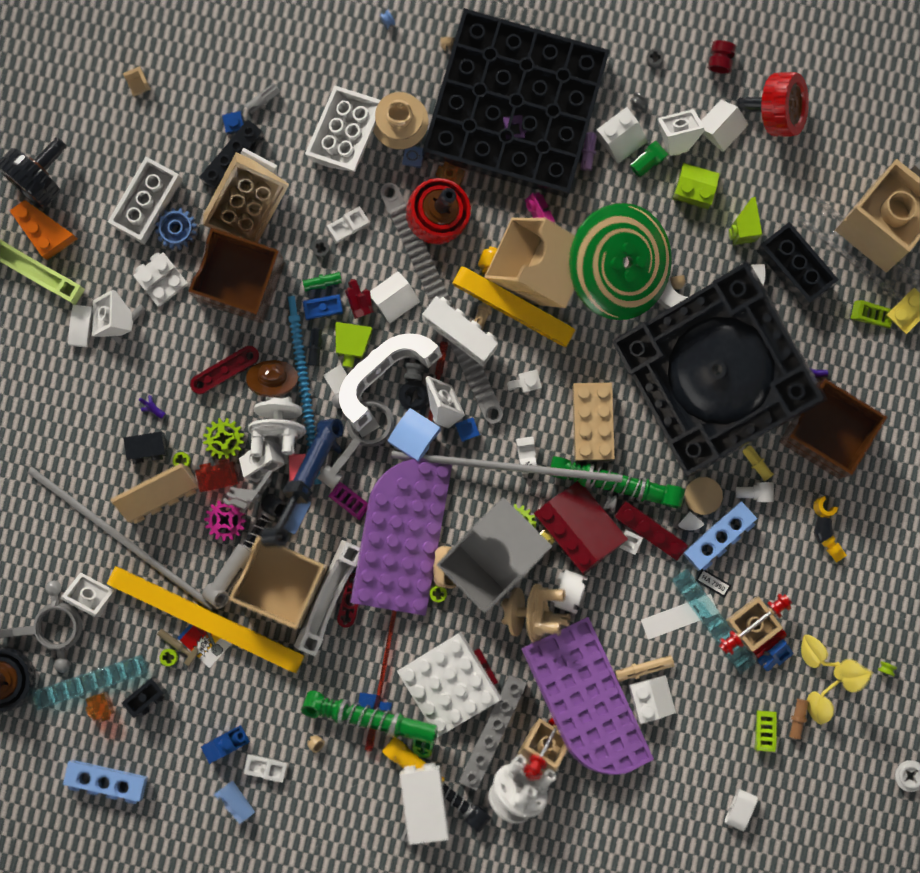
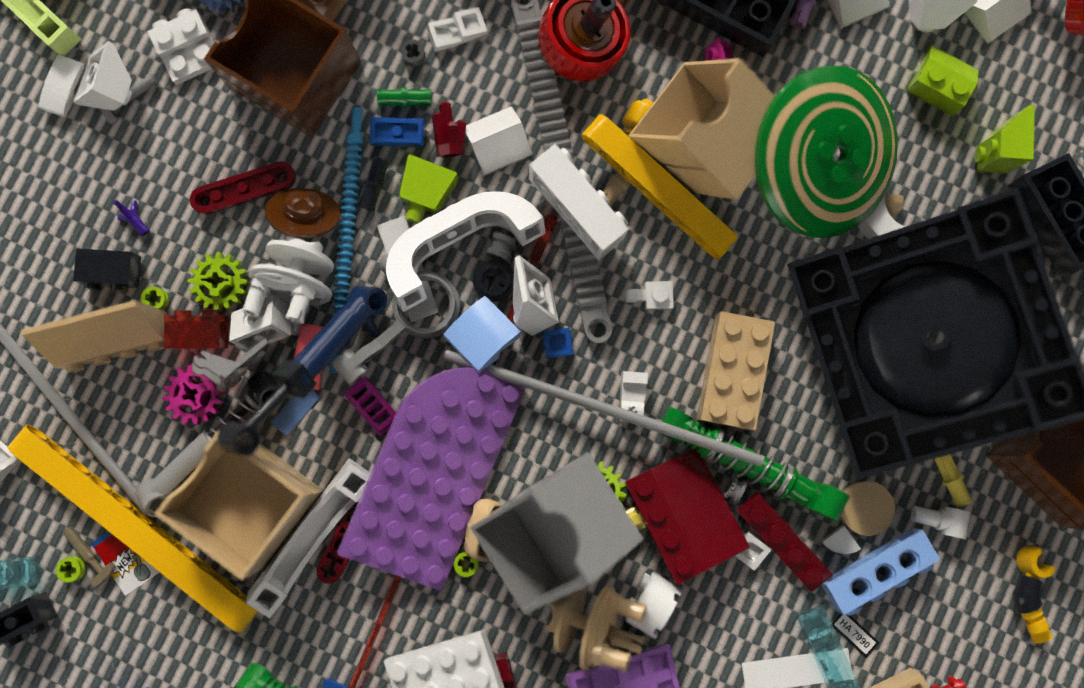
camera: 10 degrees right, 0 degrees up
green piece [630,140,669,178] -> none

